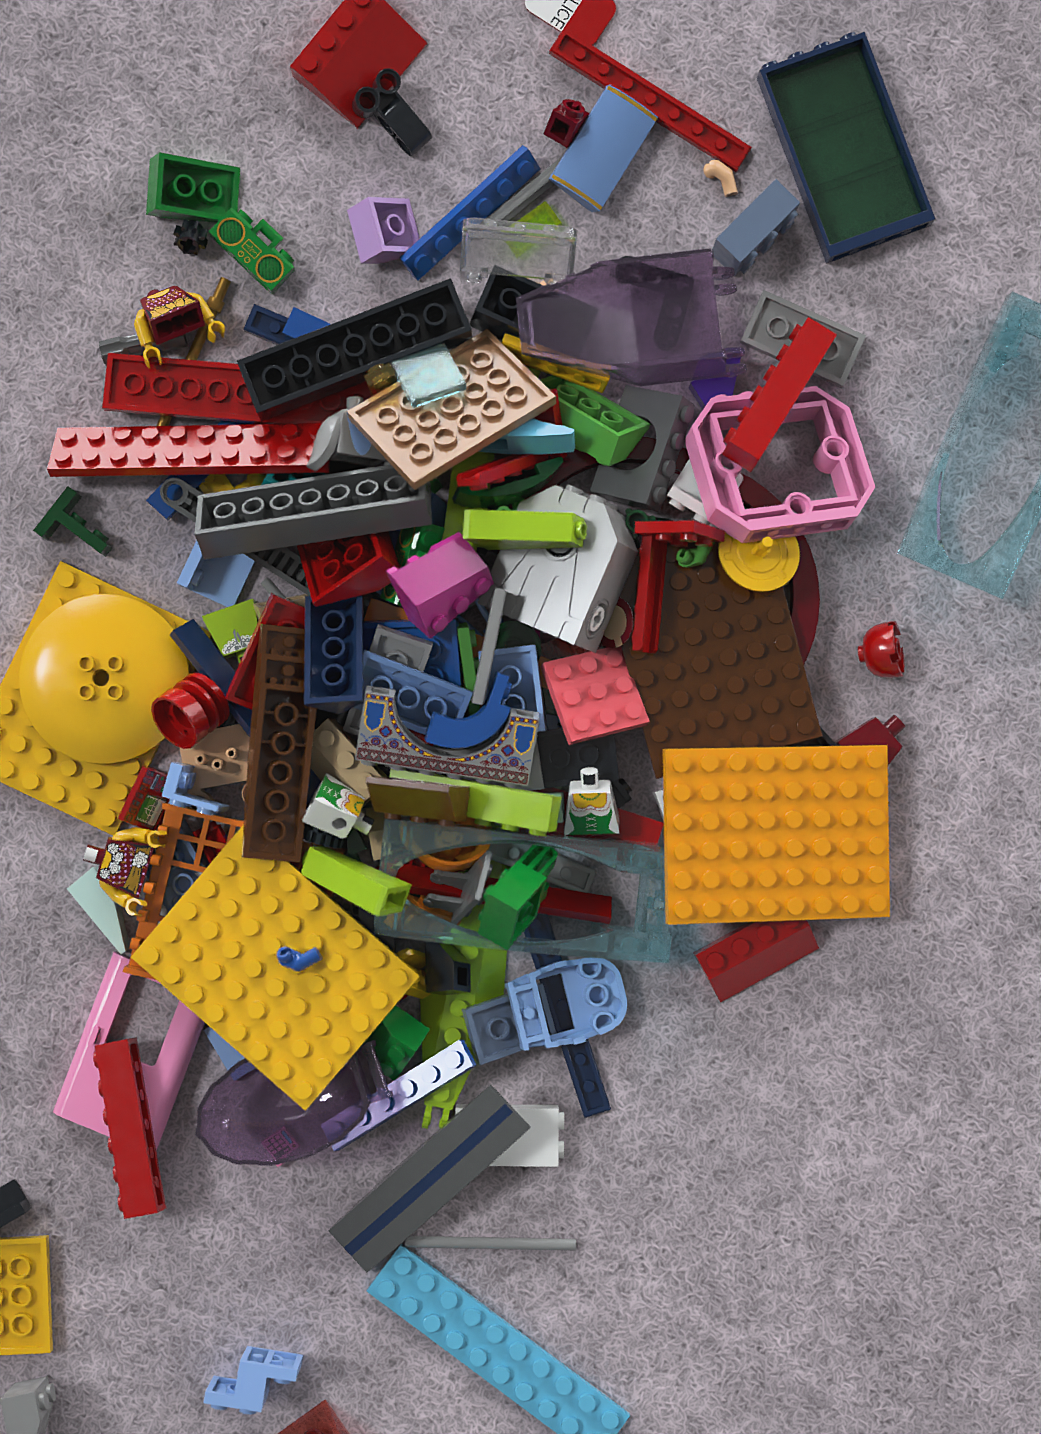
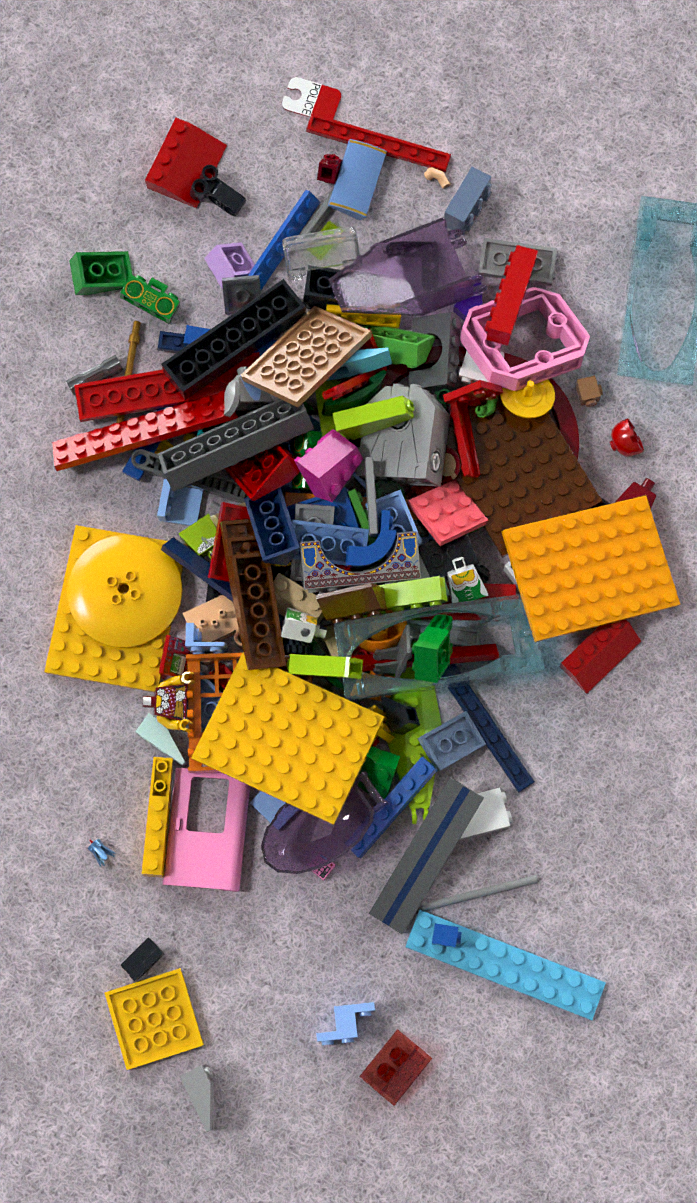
camera: 10 degrees left, 10 degrees down
dark green bracket [33,486,112,557] -> none
red brick [93,1037,166,1219] -> none
torso [134,286,225,368] -> none
red wheel [151,673,229,749] -> none
black gear [173,219,209,255] -> none
blue arm [276,947,322,972] -> none
clear yellow plate [364,363,397,396] -> none
clear light blue tile [391,343,466,408] -> none
light blue slope [505,957,627,1051] -> none
clear green window [757,32,935,264] -> none
none -> yellow slope [141,757,173,878]
none -> flat silver tile [222,275,261,314]
none -> blue brick [432,923,462,948]
none -> medium nougat brick [575,375,603,407]

